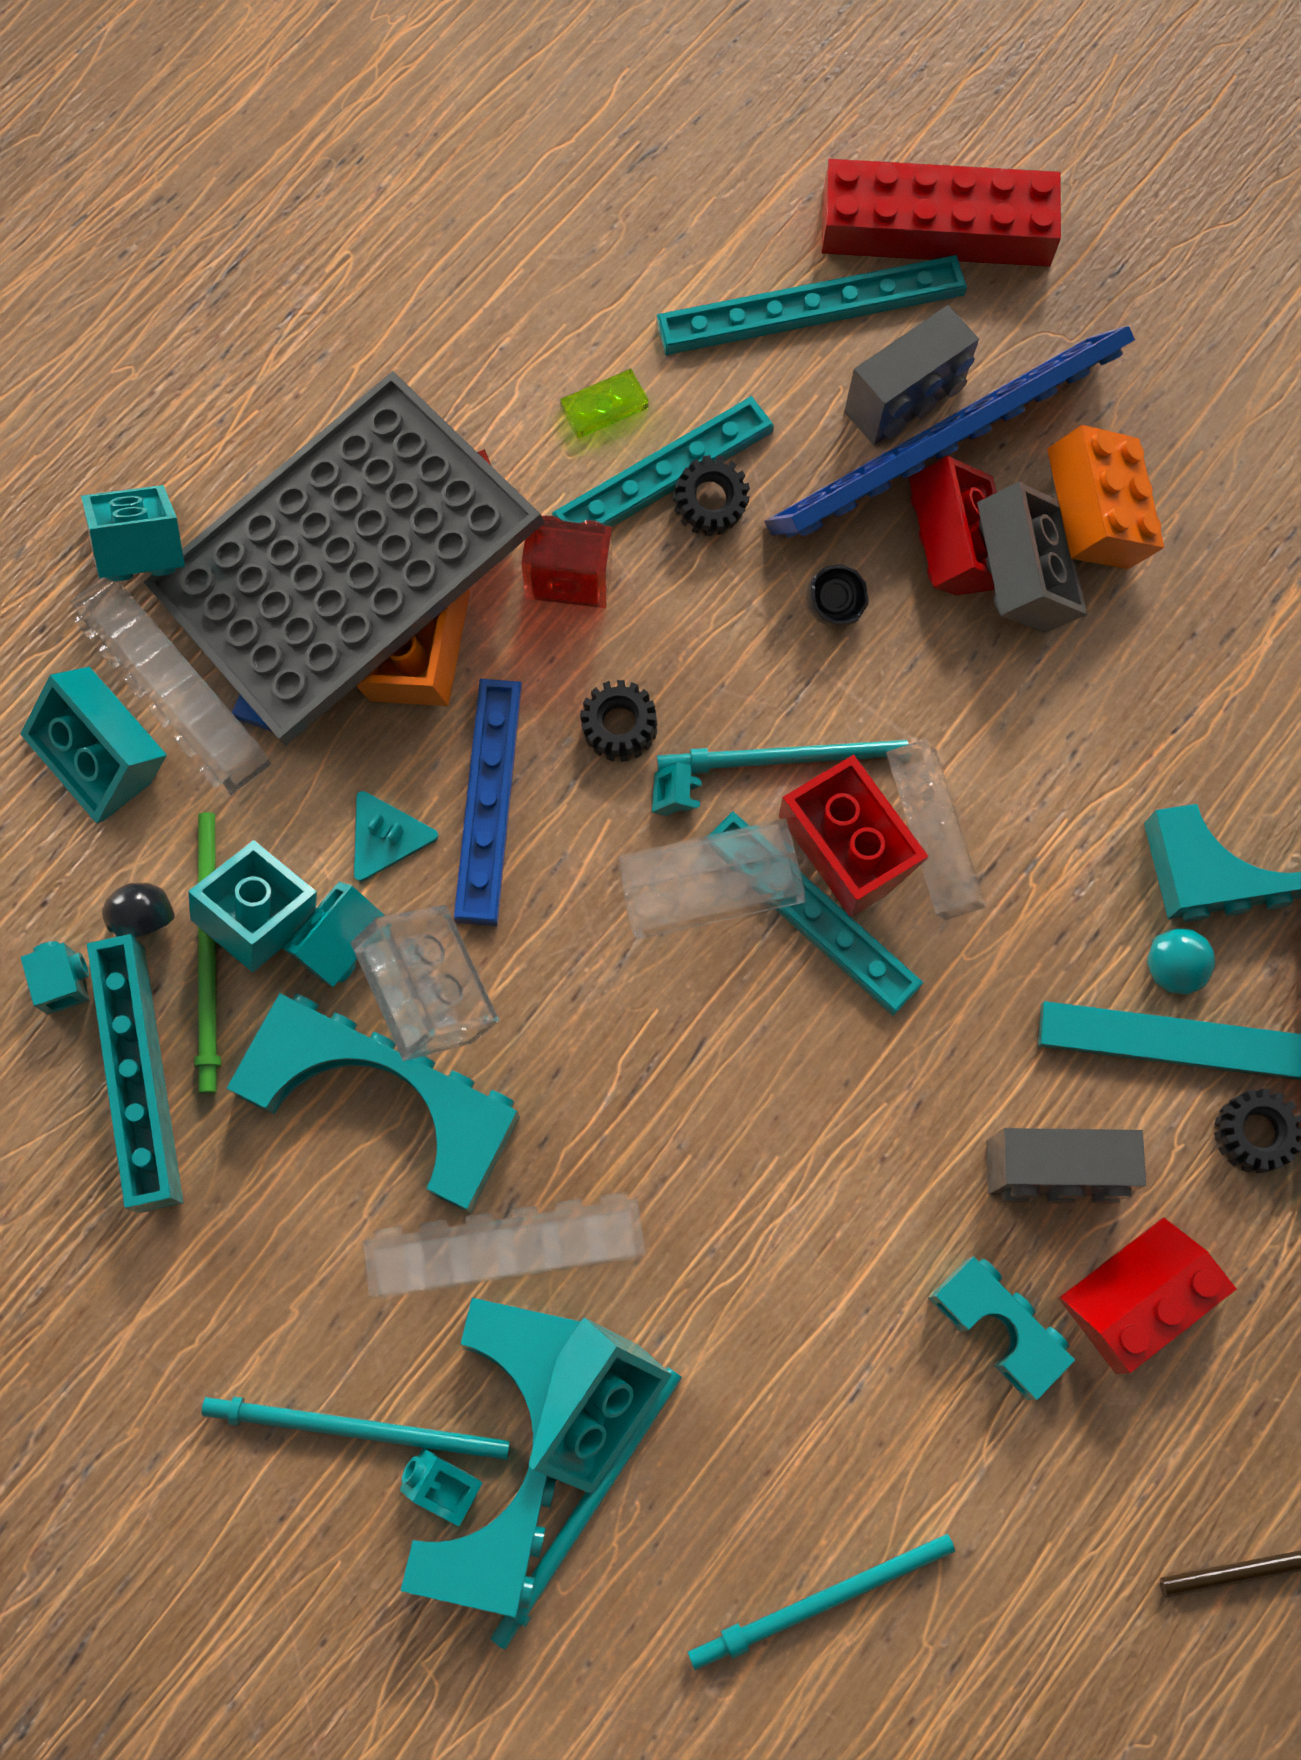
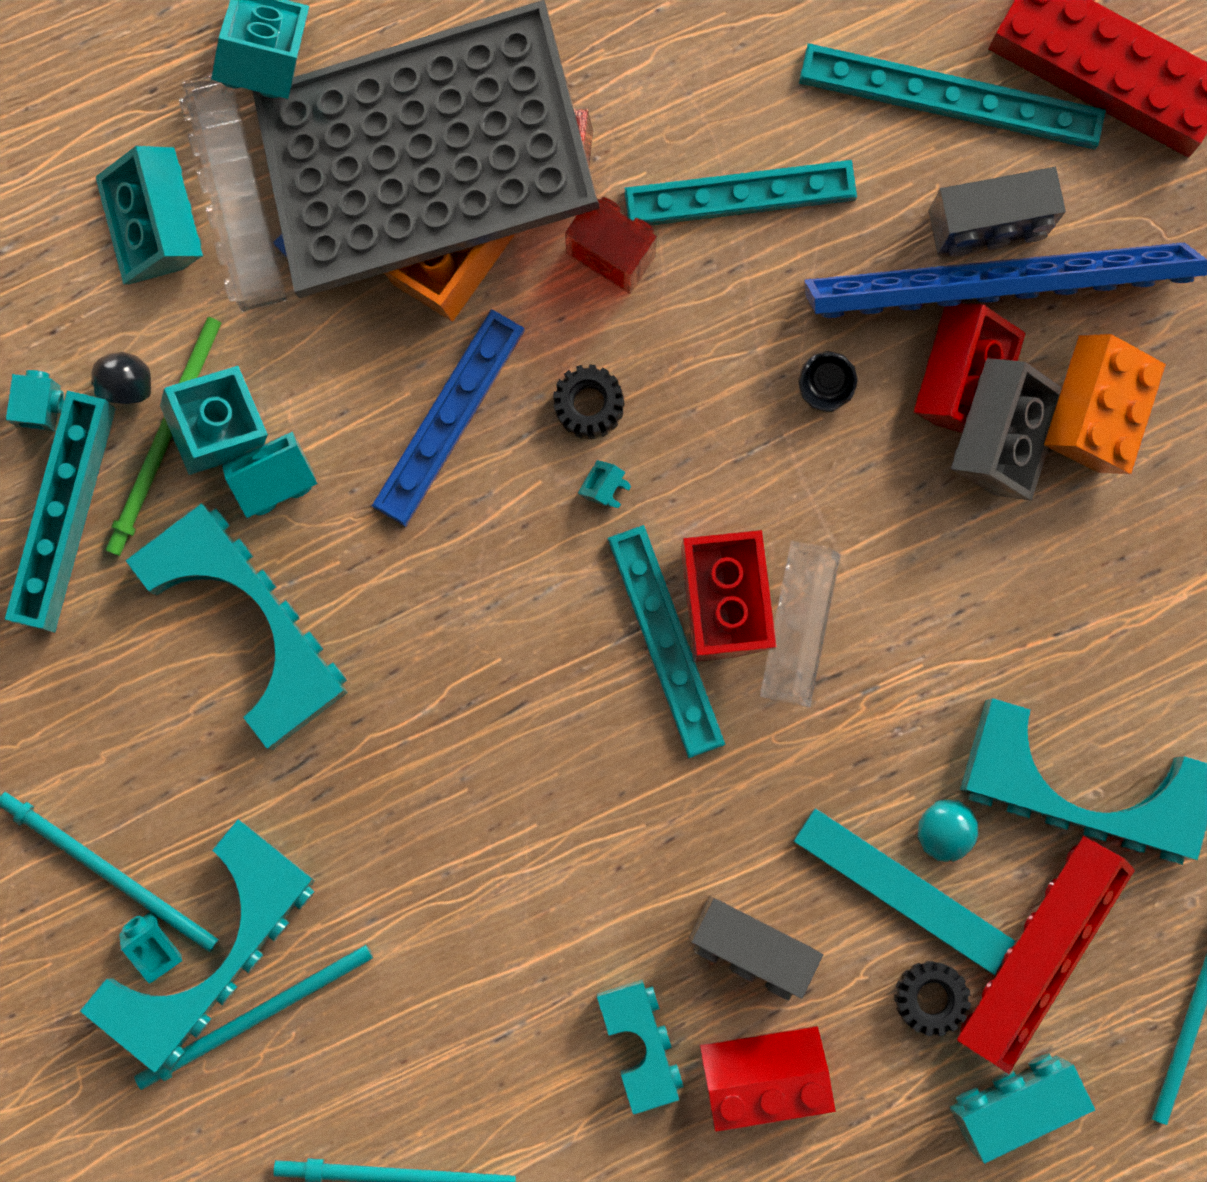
camera: 30 degrees right, 10 degrees up
clear brick [350,905,500,1061] -> none
teal piece [354,791,439,882] -> none
clear brick [363,1193,645,1299] -> none
teal slope [528,1317,672,1494] -> none
clear neon green plate [560,368,649,439] -> none
clear slope [619,818,805,939] -> none
teal bar [657,740,909,774] -> none
black tyre [673,455,750,536] -> none

